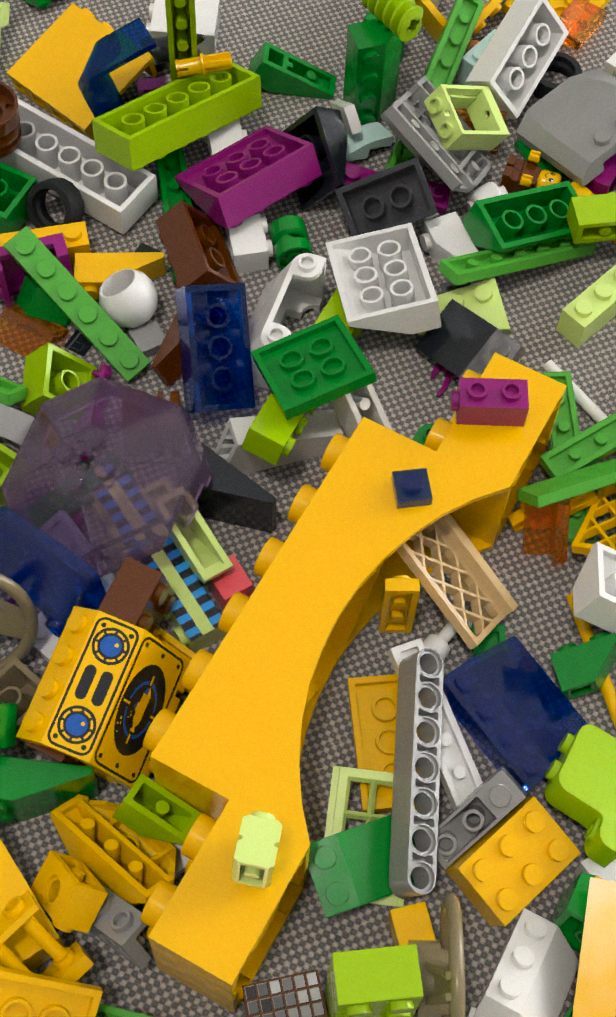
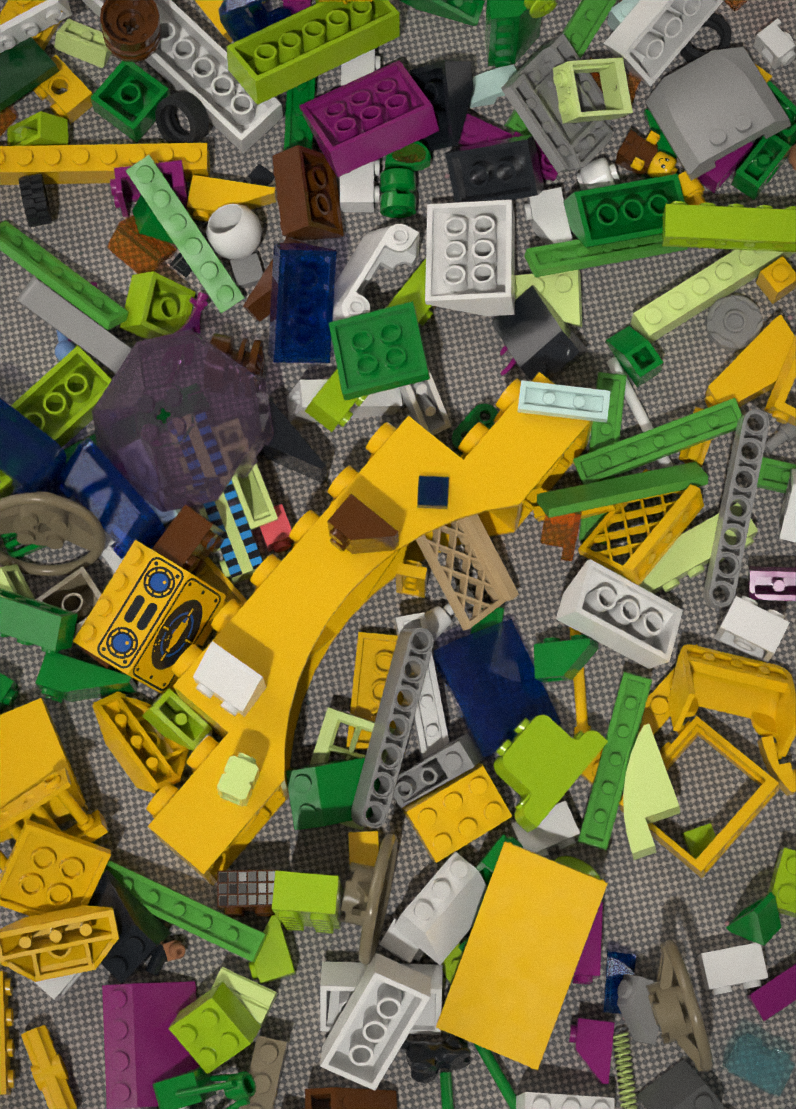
camera: 15 degrees right, 15 degrees up
yellow brick [30,850,108,934] -> none
light grey bracket [90,886,152,970] -> none
white tile [330,99,362,135] -> none
magenta brick [450,377,529,427] -> none
none -> white slope [193,641,266,717]
none -> reddish brown slope [327,494,399,554]
none -> rock [385,141,431,172]
none -> light aqua plate [517,380,610,423]
none -> green slope [605,326,664,387]

